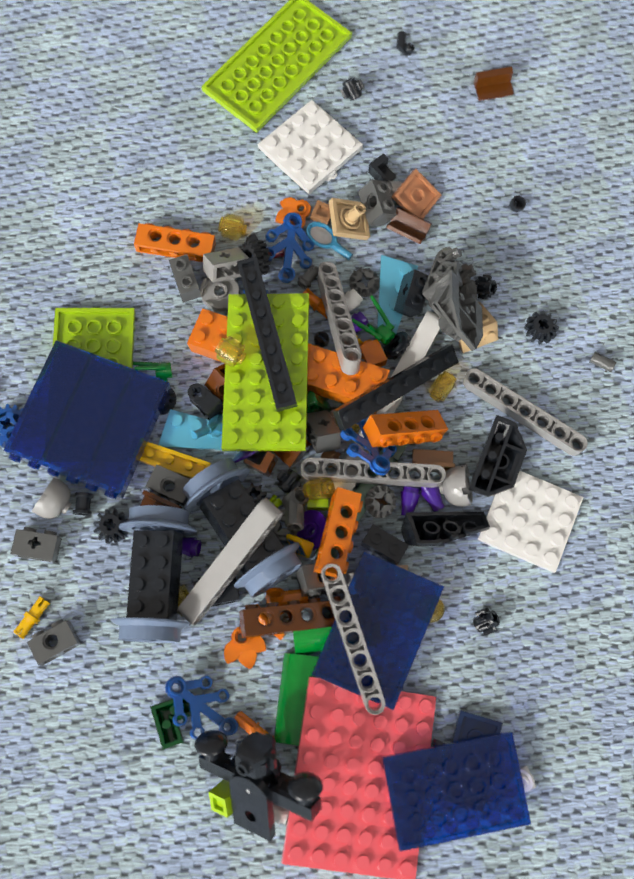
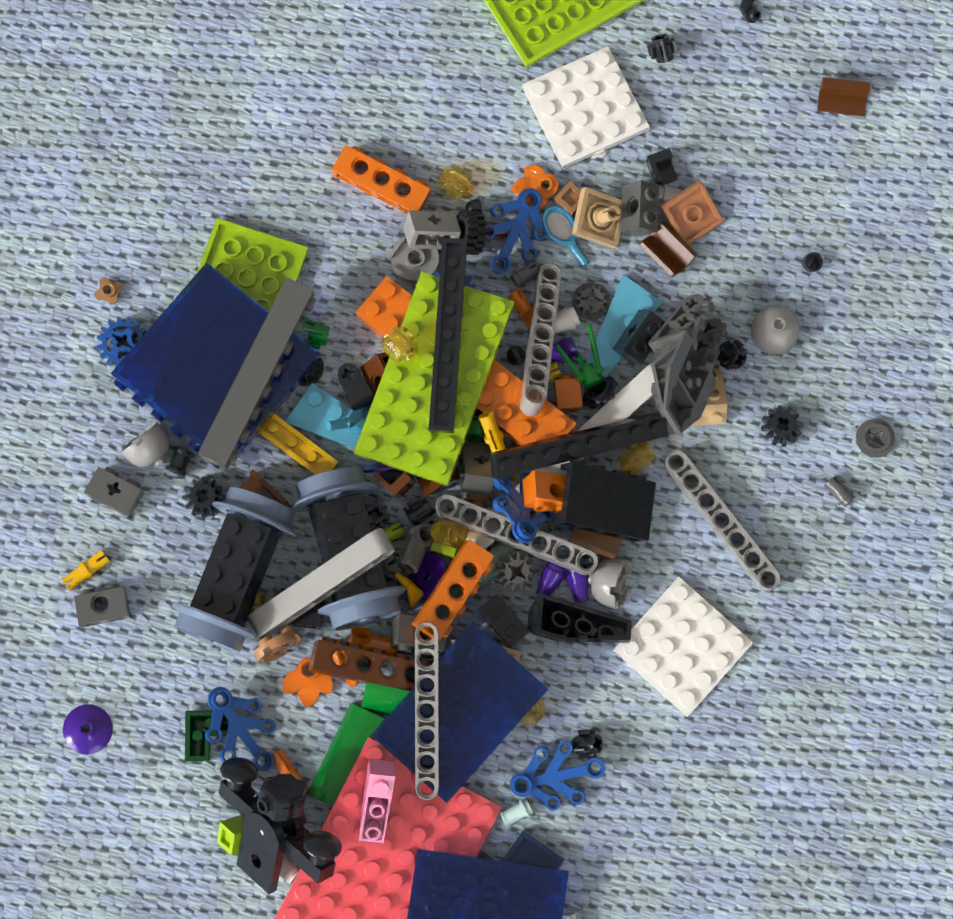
camera: 20 degrees right, 5 degrees up
dark grey brick [145,464,191,507] -> none
dark grey brick [169,254,201,303] -> none
dark purple cone [182,537,202,558] -> none
black wedge [469,415,527,497] -> none
none -> dark purple dish [63,704,113,755]
none -> dark grey brick [198,277,316,470]
none -> medium nougat plate [254,626,303,664]
none -> bright pink slope [358,759,395,843]
none -> yellow pin [478,411,506,452]
none -> light aqua pin [500,799,534,827]
none -> blue plant [510,740,606,811]
none -> black panel [552,459,656,542]
none -> light grey cylinder [751,305,800,354]
none -> dark grey gear [856,419,895,458]

